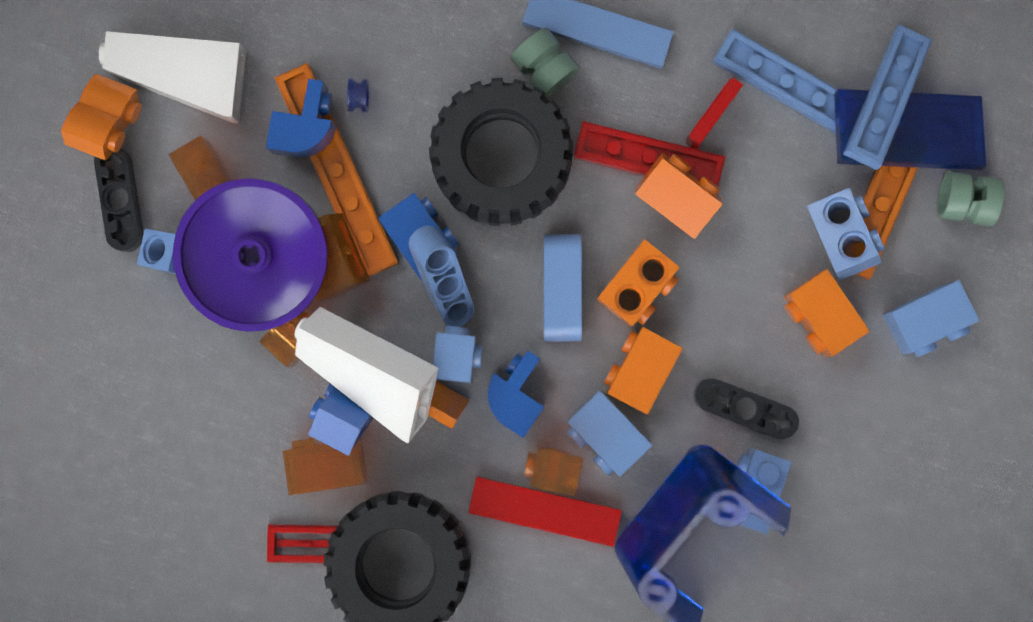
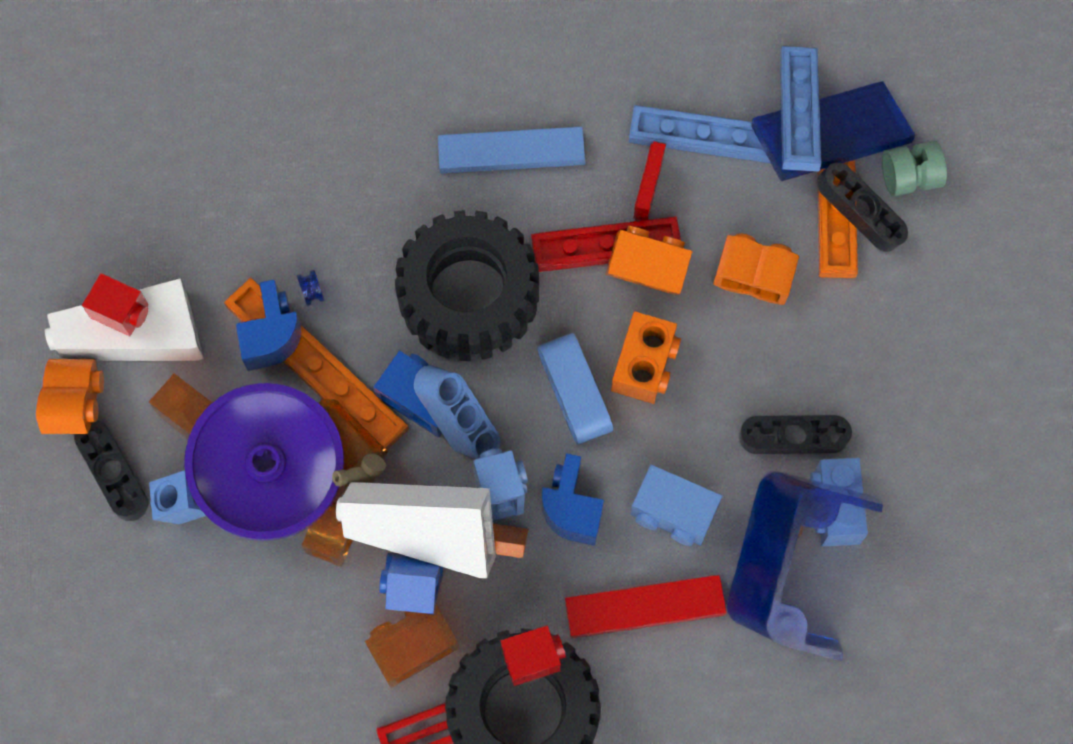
camera: 30 degrees left, 15 degrees down
sand green wheel [510,28,580,98] -> none
clear orange brick [524,445,583,496] -> none
orange brick [603,327,683,415] -> none
orange brick [783,269,870,357] -> none
medium blue brick [807,188,885,280] -> none
medium blue brick [882,280,979,357] -> none
none -> red brick [81,273,149,337]
none -> dark tan piece [332,454,386,497]
none -> red brick [500,625,566,686]
none -> orange brick [713,233,799,305]
none -> black beam [817,162,908,252]

